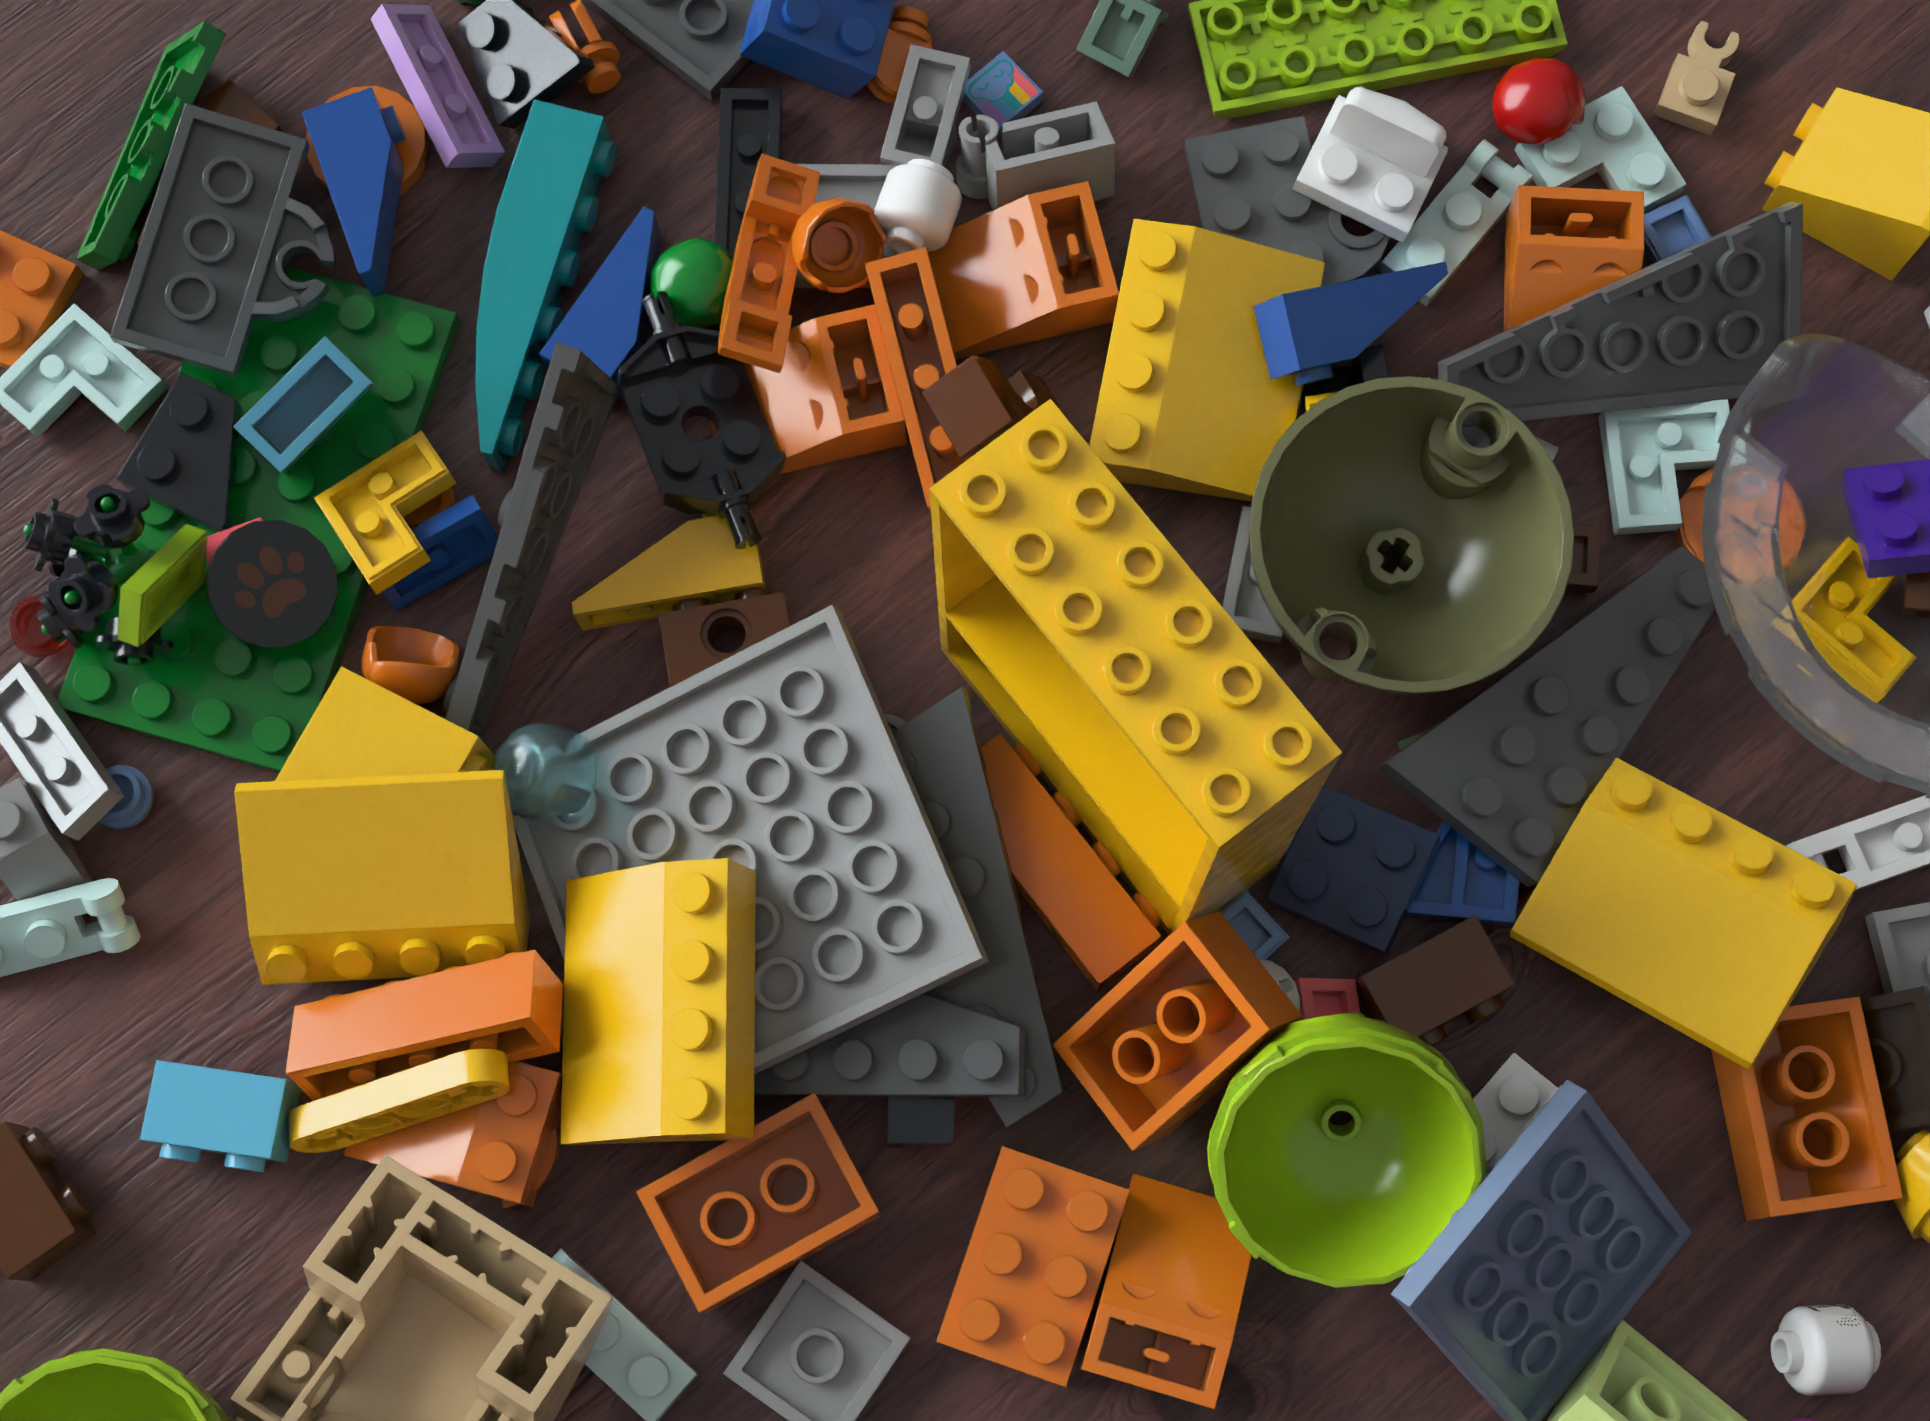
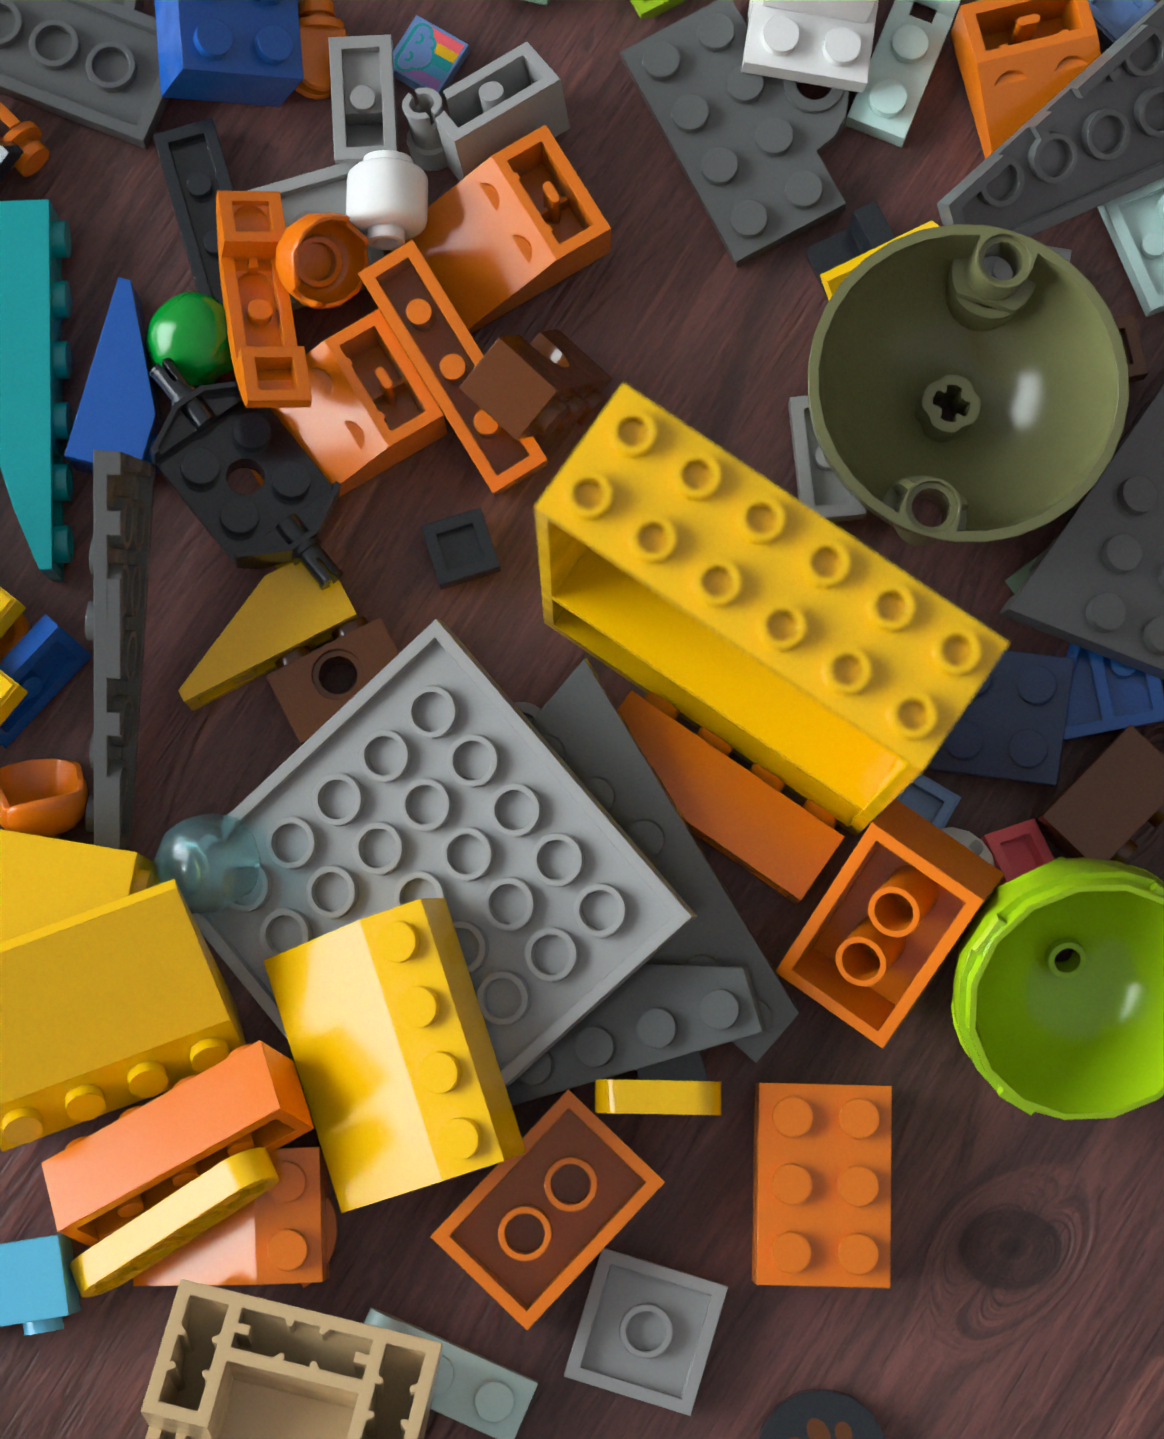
camera: 20 degrees left, 5 degrees up
orange slope [1079,1174,1251,1409] -> none
yellow slope [1089,219,1326,502] -> none
blue slope [1253,261,1448,386] -> none
none -> black plate [421,507,501,590]
none -> yellow beam [595,1079,722,1115]

